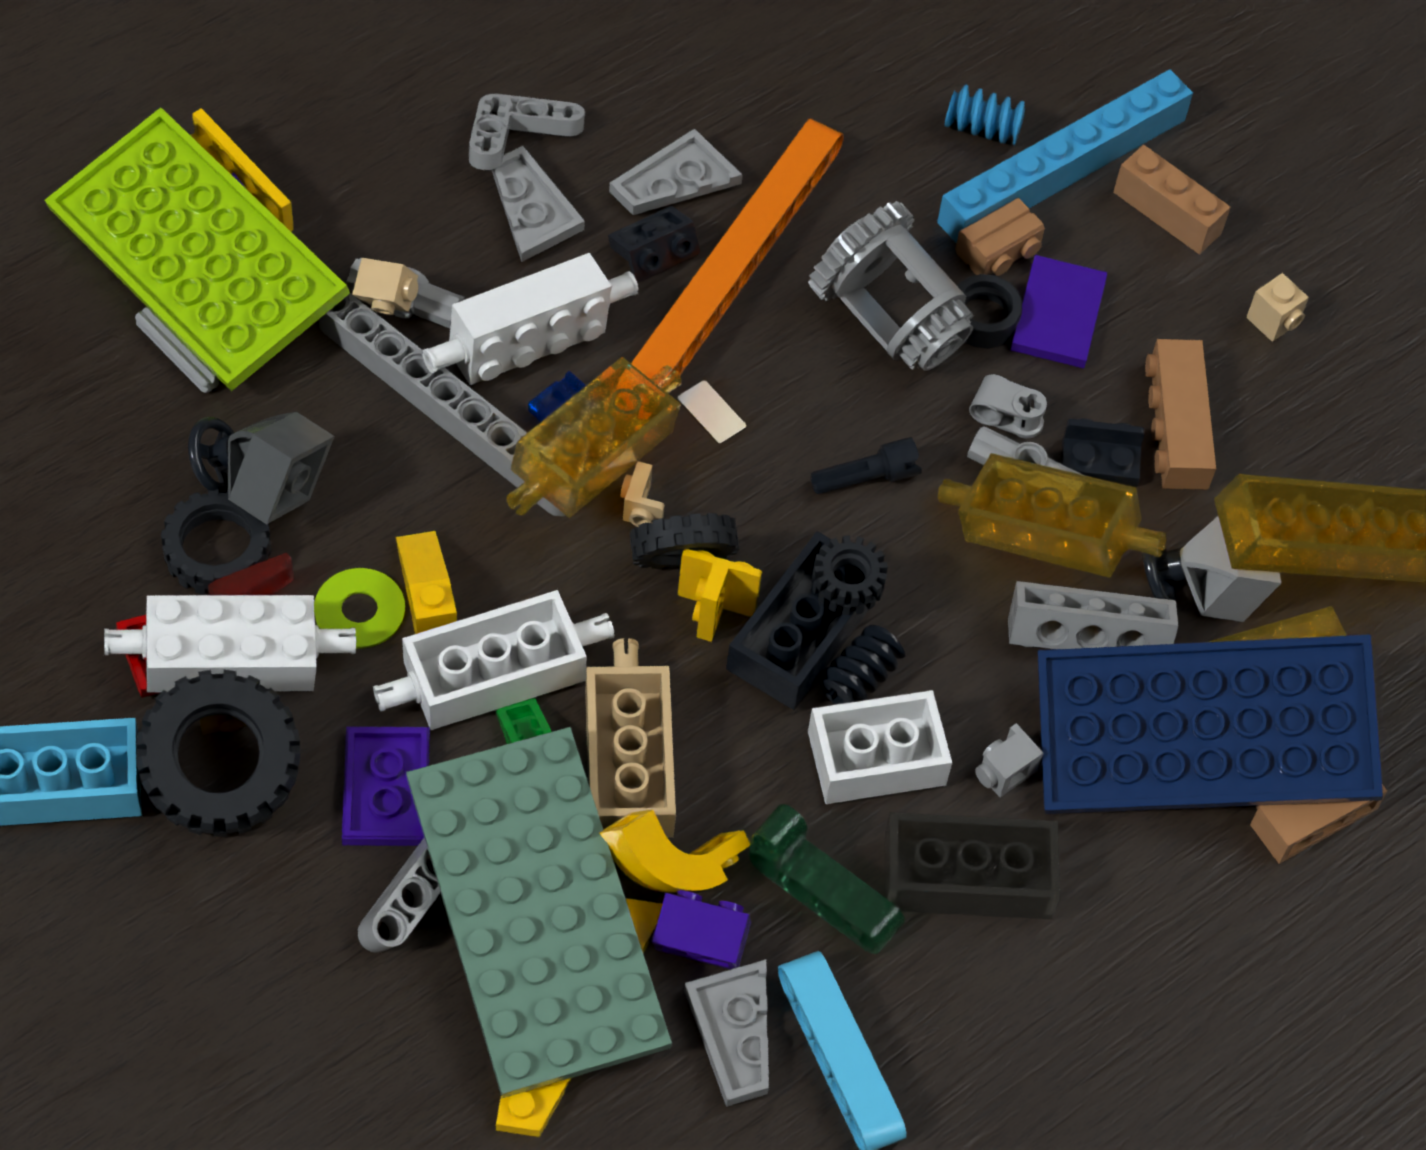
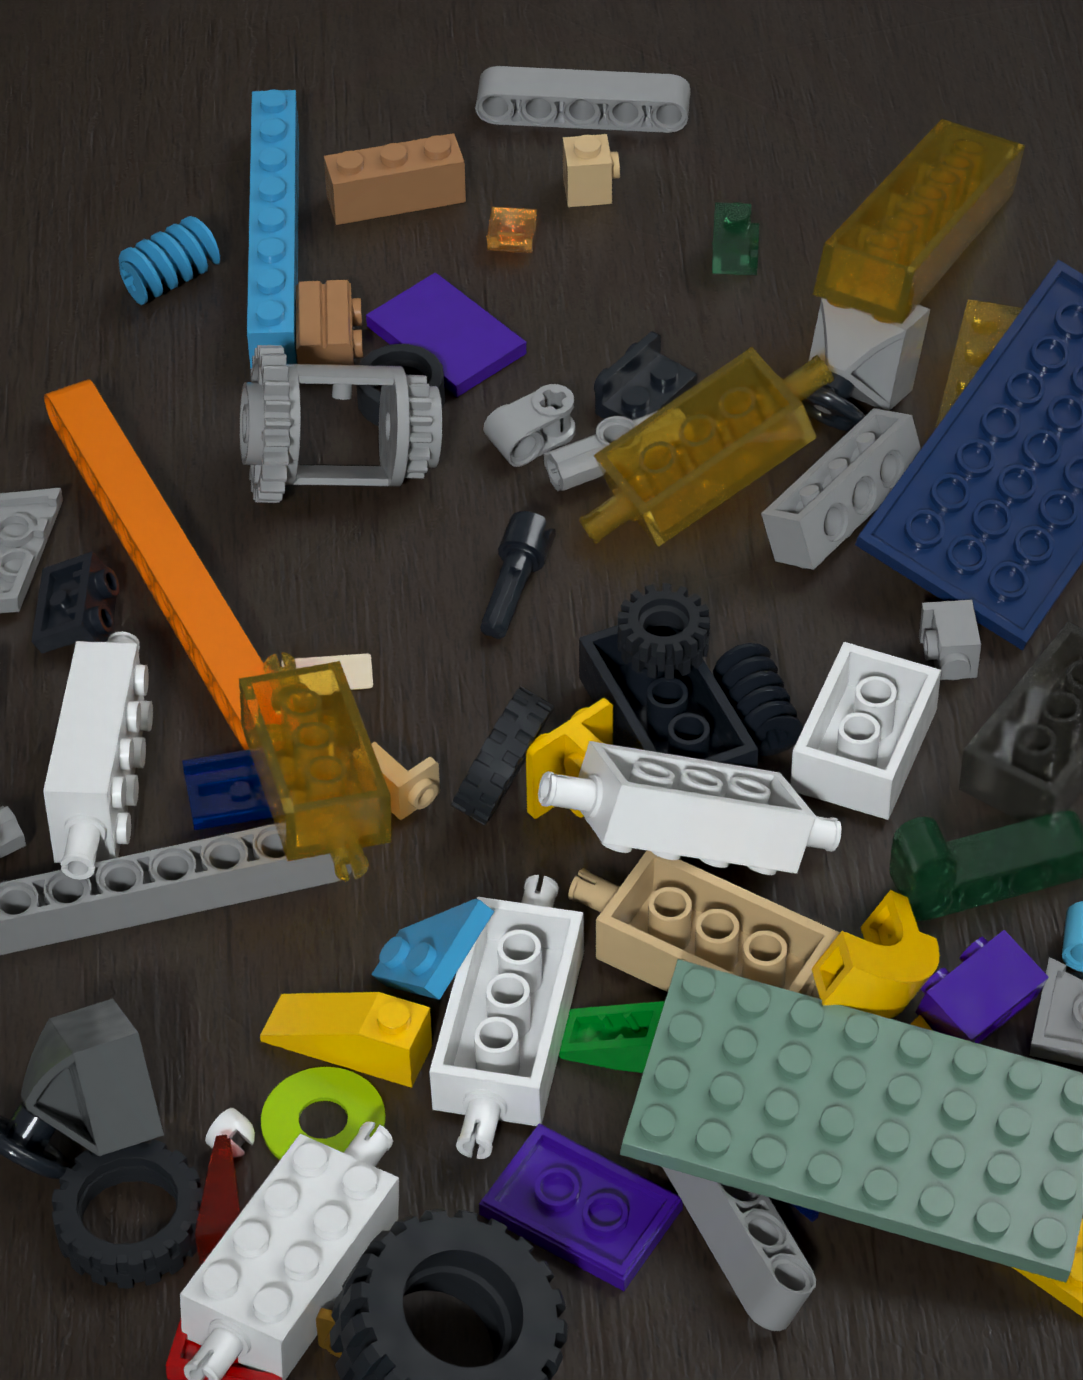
camera: 50 degrees left, 10 degrees down
medium nougat brick [1145,339,1216,490] -> none
none -> white hinge [205,1108,255,1158]
none -> dark azure wing [371,899,494,1000]
none -> light grey beam [475,66,691,133]
none -> clear orange plate [487,207,537,253]
none -> white brick [538,741,842,875]
none -> clear green brick [712,202,760,275]

